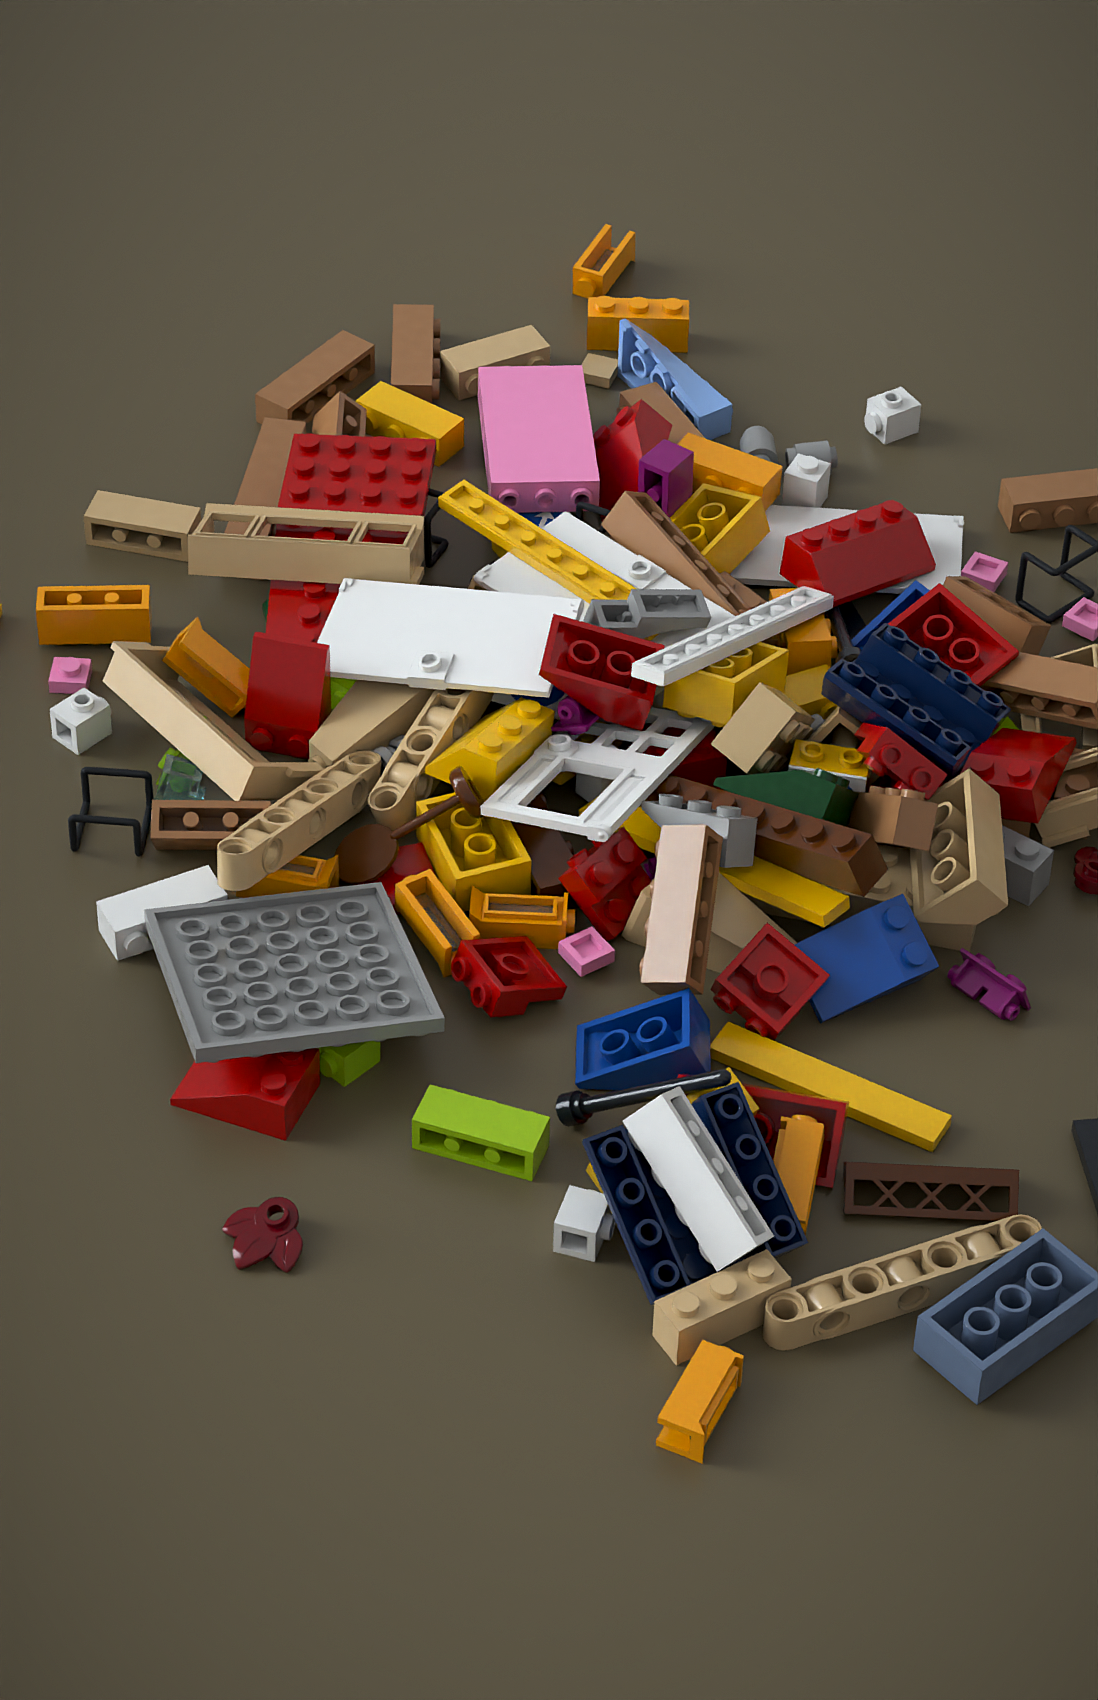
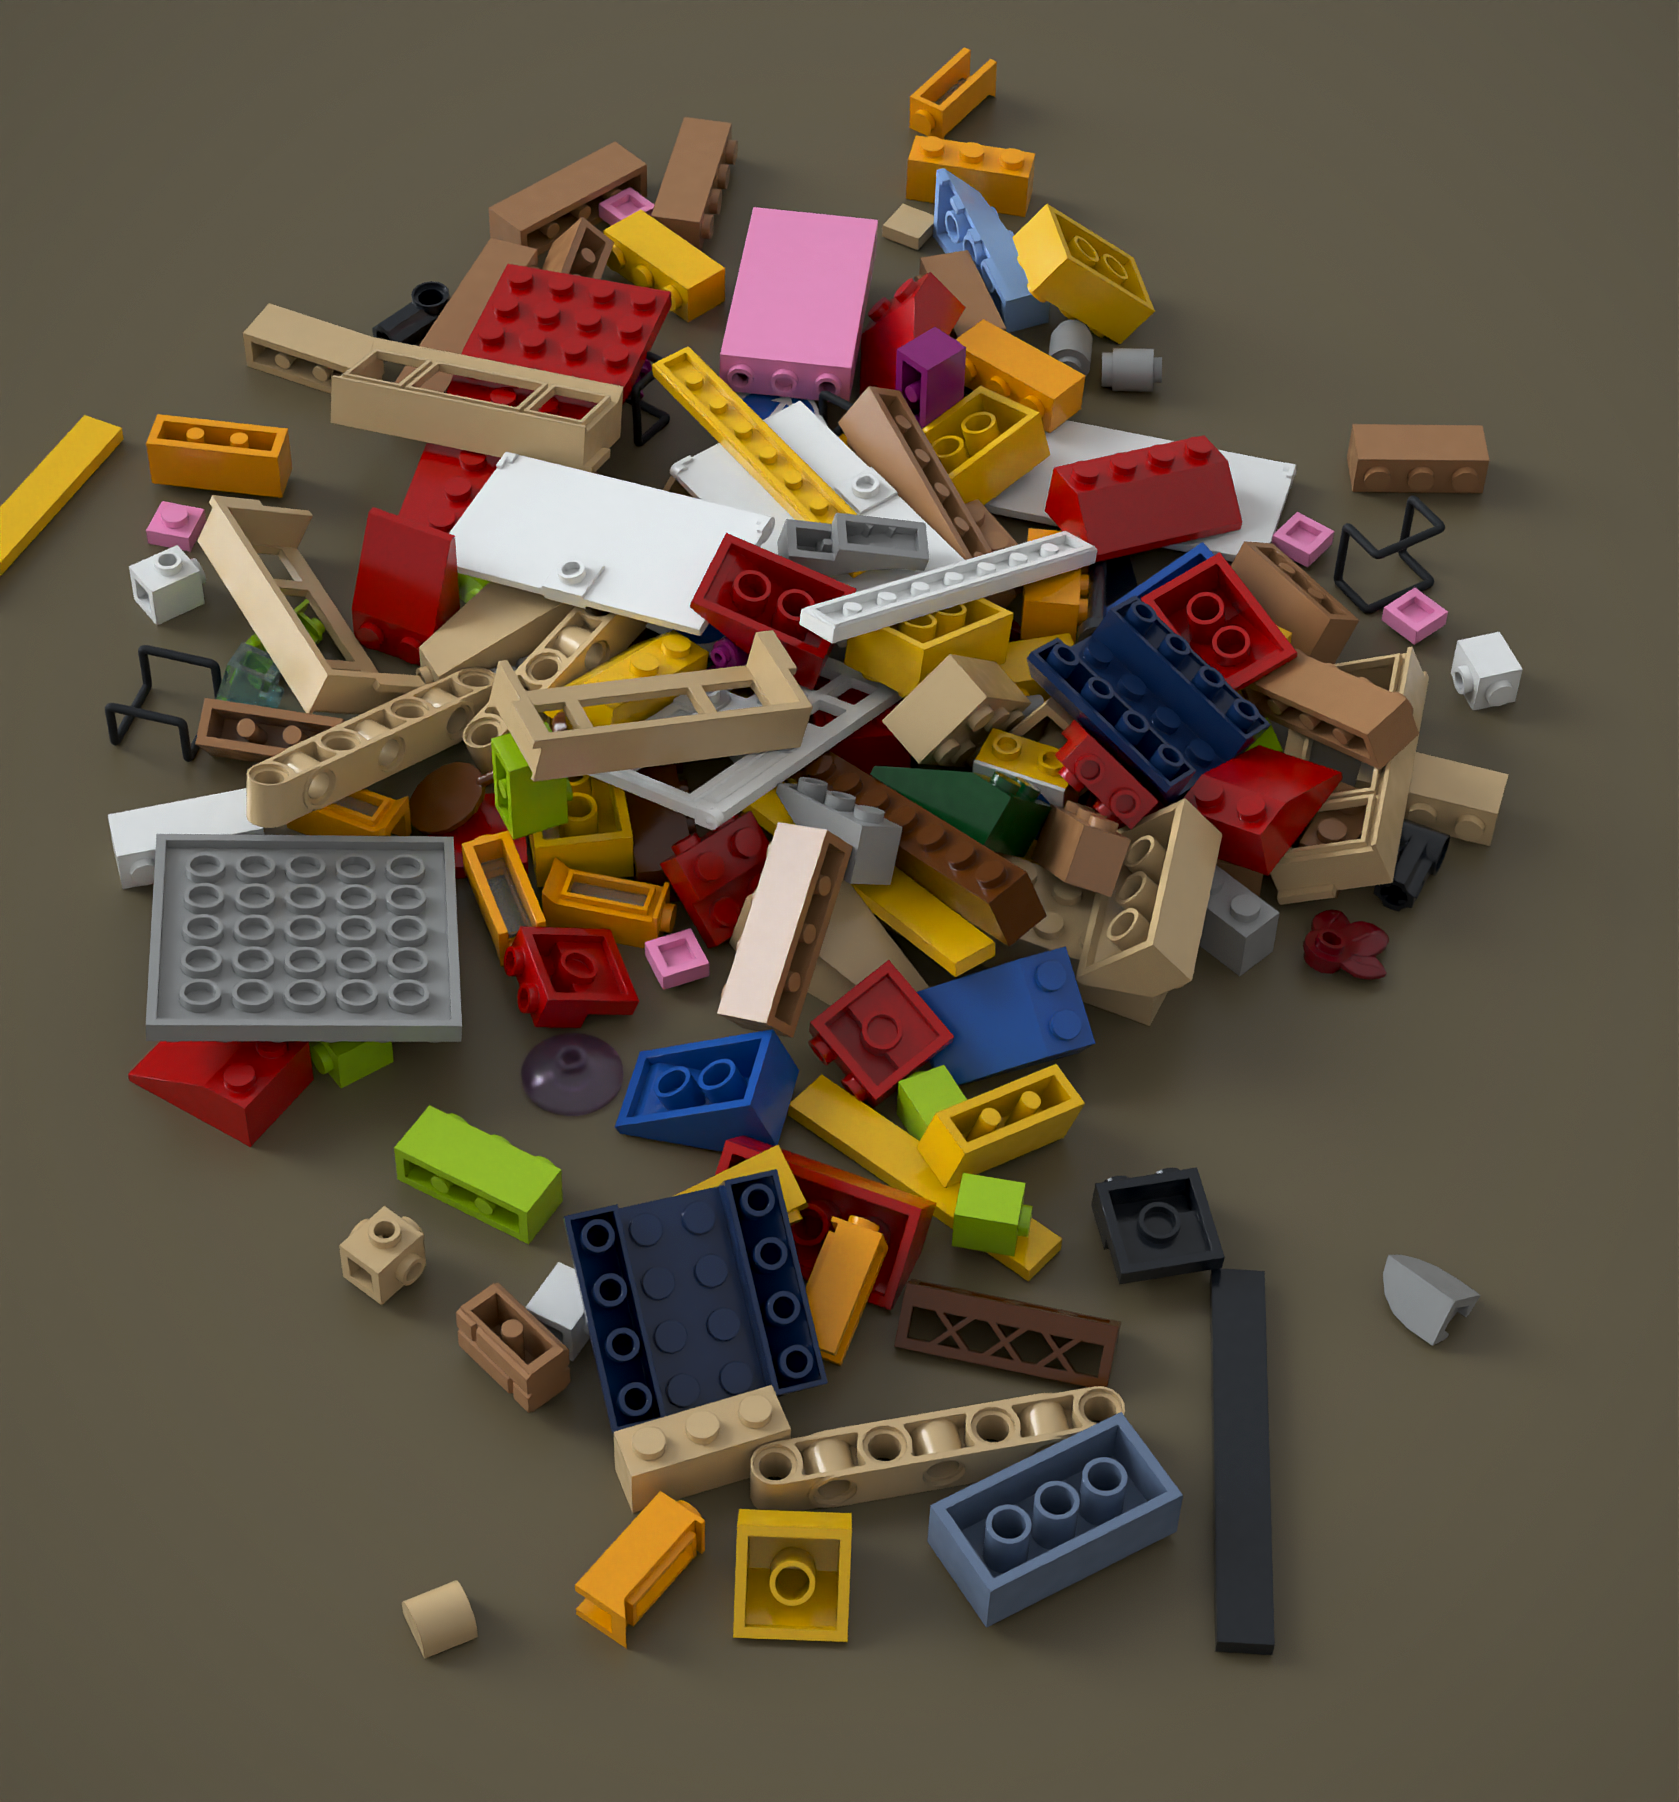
camera: 10 degrees right, 5 degrees up
light orange window [162,617,250,718] -> none
dark red plate [222,1197,303,1273] -> none
tan brick [440,325,550,401] -> none
black piece [556,1069,732,1127] -> none
white brick [623,1086,774,1272] -> none
white brick [782,453,831,508] -> none
white brick [864,387,921,445] -> none
magenta hinge [947,948,1031,1021] -> none
none -> tan brick [339,1206,426,1305]
none -> black piece [372,281,450,345]
none -> tan brick [402,1580,478,1659]
none -> medium nougat brick [456,1283,571,1413]
none -> tan piece [488,630,813,782]
none -> lime brick [491,722,573,840]
none -> clear purple dish [521,1033,623,1116]
none -> bright pink plate [599,187,654,226]
none -> yellow slope [733,1509,852,1642]
none -> lime brick [896,1065,967,1141]
none -> yellow brick [916,1064,1085,1188]
none -> lime brick [952,1173,1033,1256]
none -> yellow brick [1012,204,1155,344]
none -> black plate [1091,1167,1225,1285]

